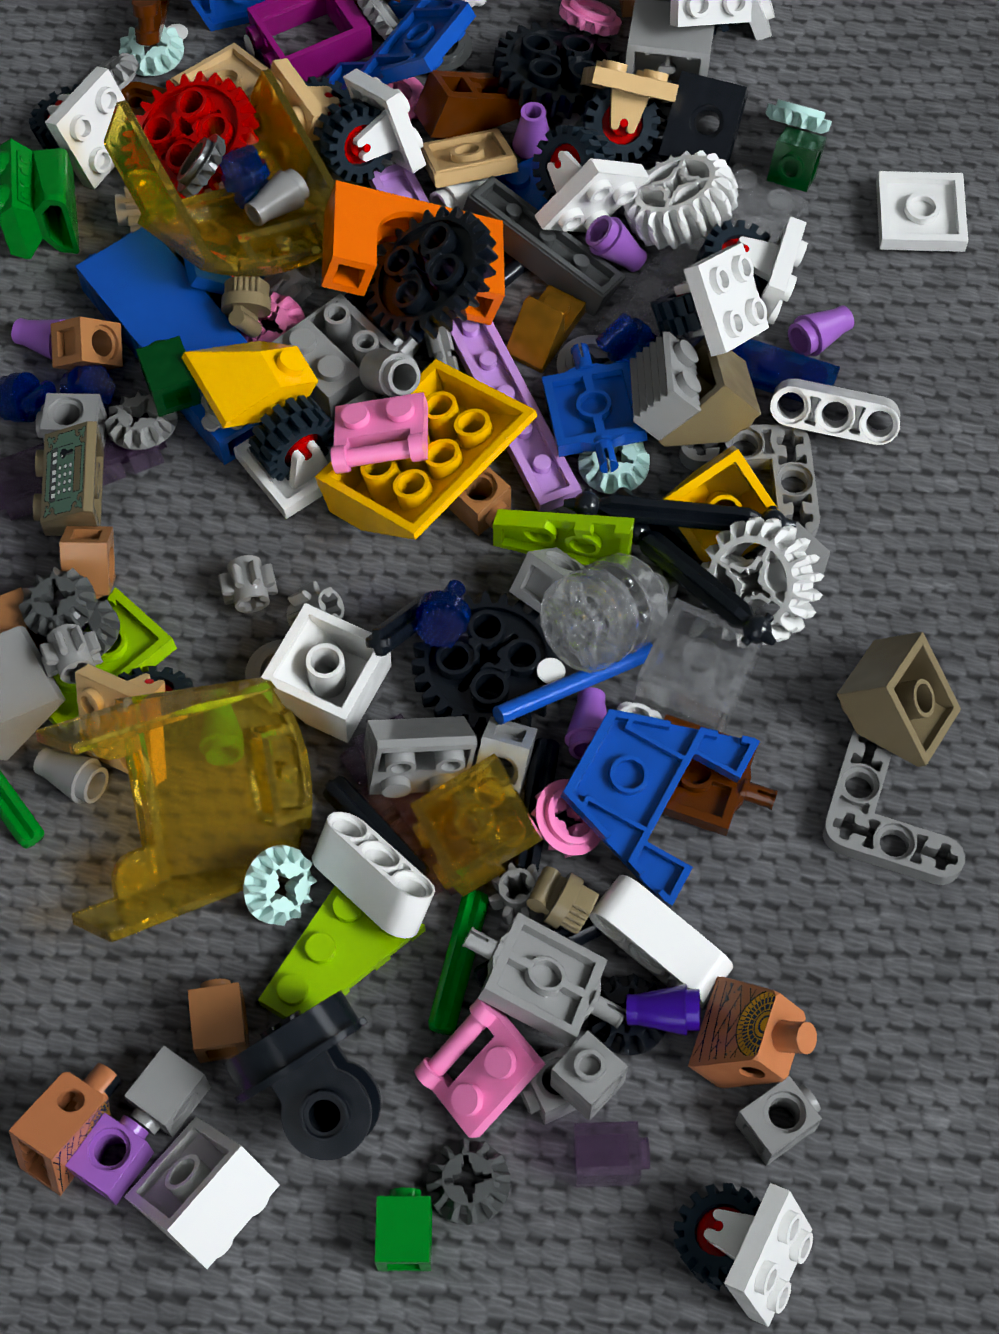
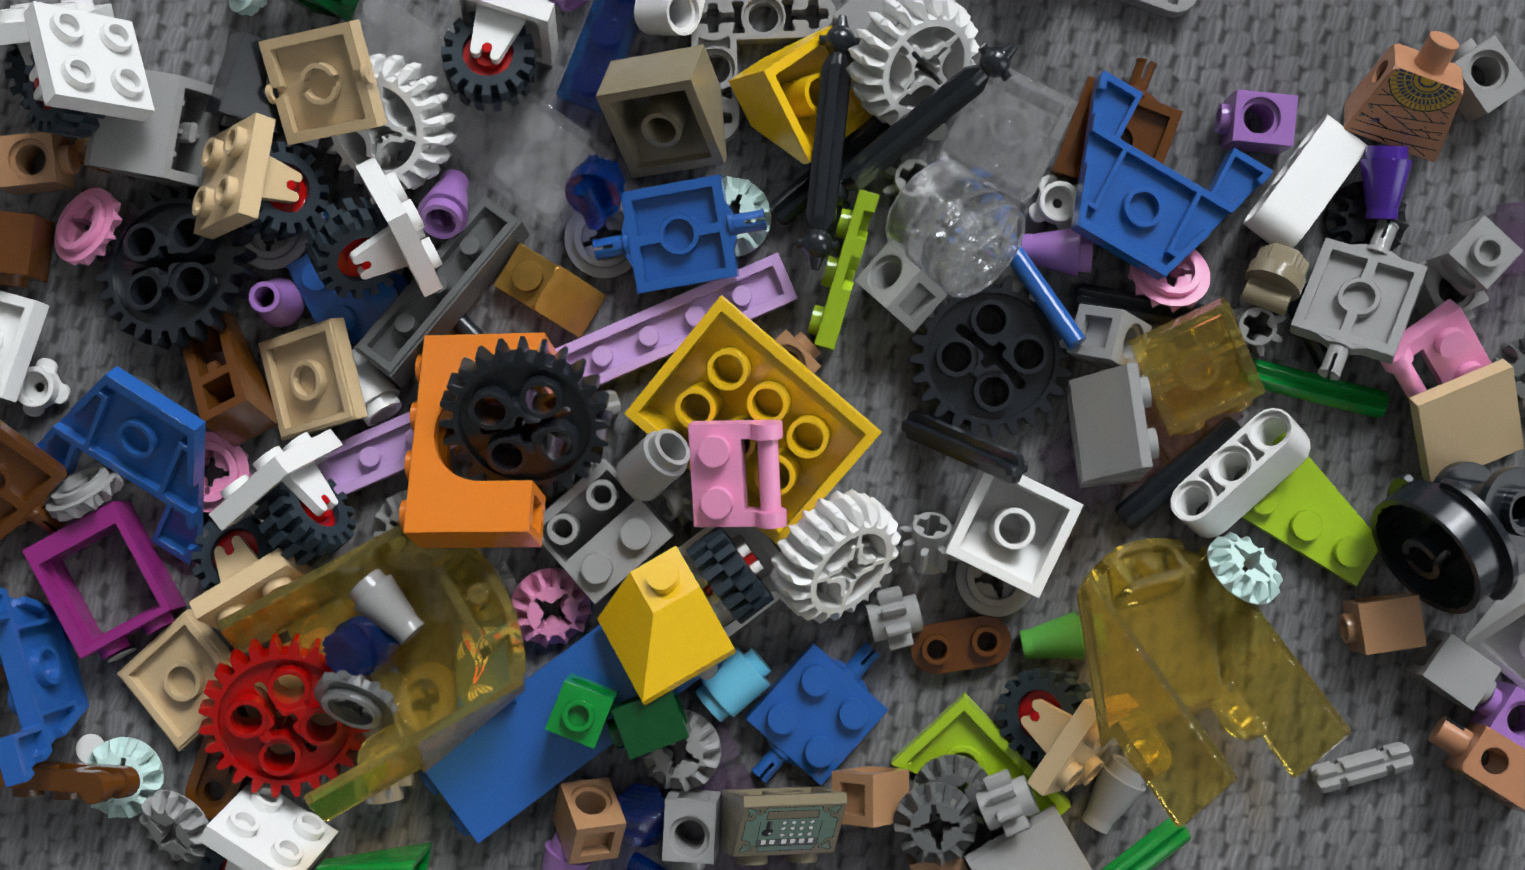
camera: 90 degrees left, 25 degrees up
dark tan piece [221,275,271,338] -> none
clear blue piece [414,580,471,648] -> none
white sticker [537,658,565,684] -> none
light grey brick [630,332,702,441] -> none
white plate [650,242,769,357] -> none
none -> tan plate [258,19,388,145]
none -> green brick [545,673,619,749]
none -> medium azure brick [695,647,772,722]
none -> blue plate [745,641,888,785]
none -> white gear [770,489,901,623]
none -> reddish brown plate [909,614,1011,674]
none -> medium lavender brick [1214,89,1298,155]
none -> light grey axle [1311,742,1414,793]
none -> tan tile [1409,359,1524,482]

